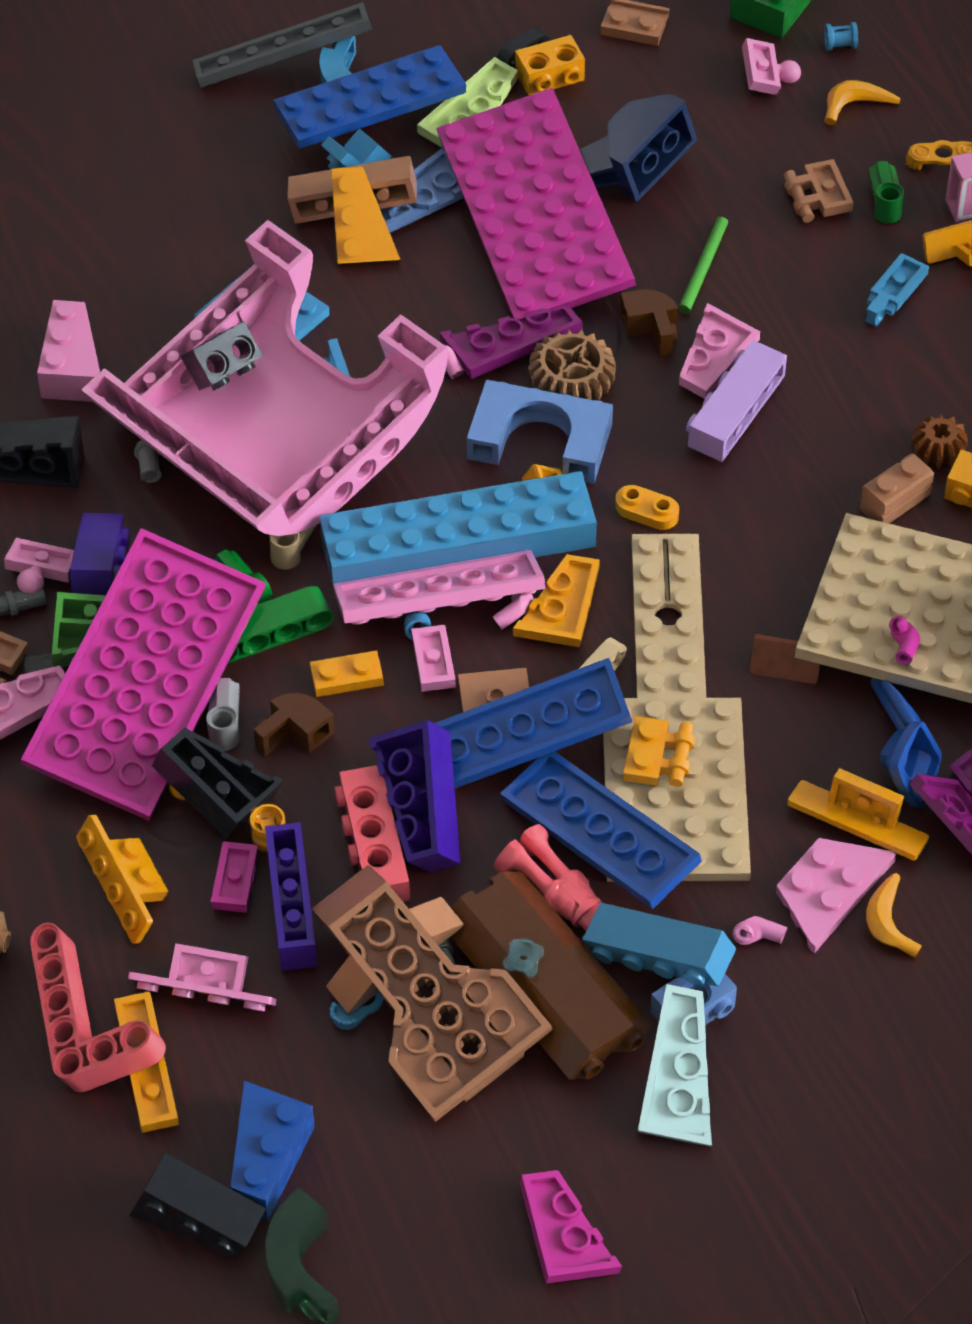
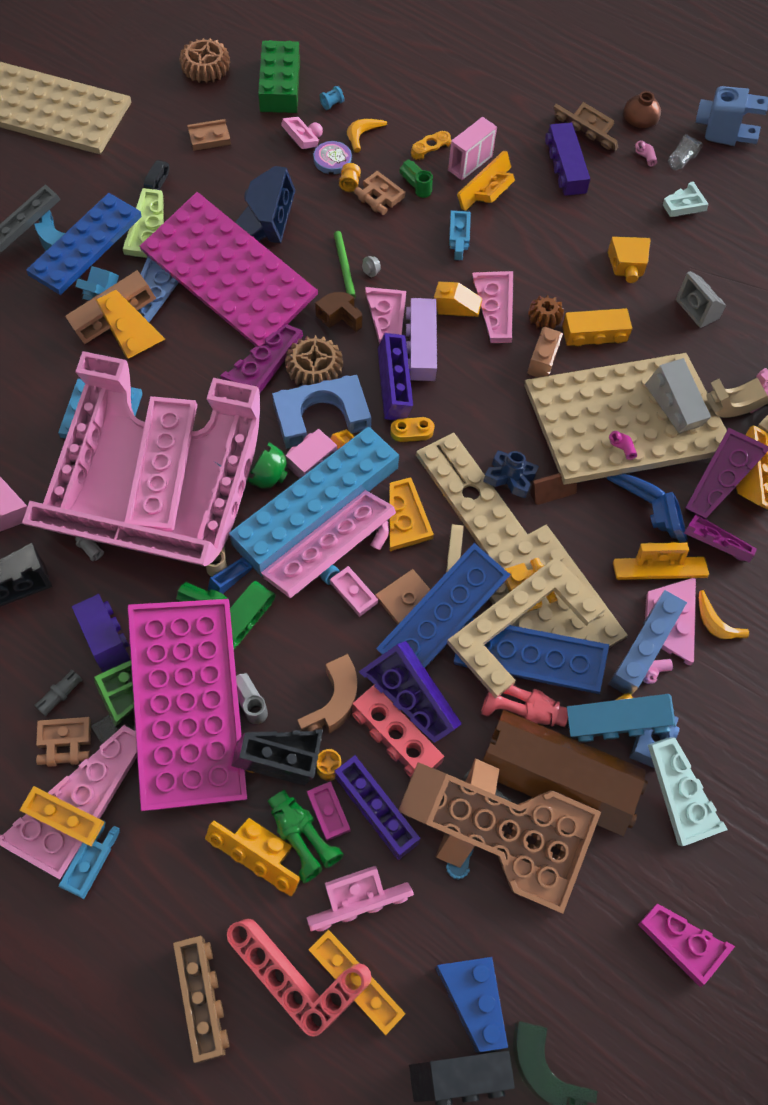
camera: 35 degrees left, 10 degrees up
bright pink plate [4,538,74,593] -> none
brick [180,321,263,391] -> none
reddish brown brick [253,693,335,757] -> none
light orange plate [310,650,384,697] -> none
clear light blue plate [503,938,544,977] -> none
light orange brick [515,35,585,96] -> none
none -> bright pink plate [125,396,197,532]
none -> blue piece [208,557,253,594]
none -> green cylinder [247,442,288,489]
none -> green piece [268,790,344,883]
none -> bright pink brick [286,429,337,478]
none -> nougat arch [297,654,357,734]
none -> tile [313,141,352,174]
none -> light orange wheel [339,163,361,192]
none -> light grey plate [362,256,381,277]
none -> dark purple brick [377,333,413,420]
none -> light orange slope [434,282,482,317]
none -> tan plate [447,557,606,698]
none -> bright pink wing [472,271,513,343]
none -> dark blue plant [483,450,539,498]
none -> medium blue arch [608,590,687,695]

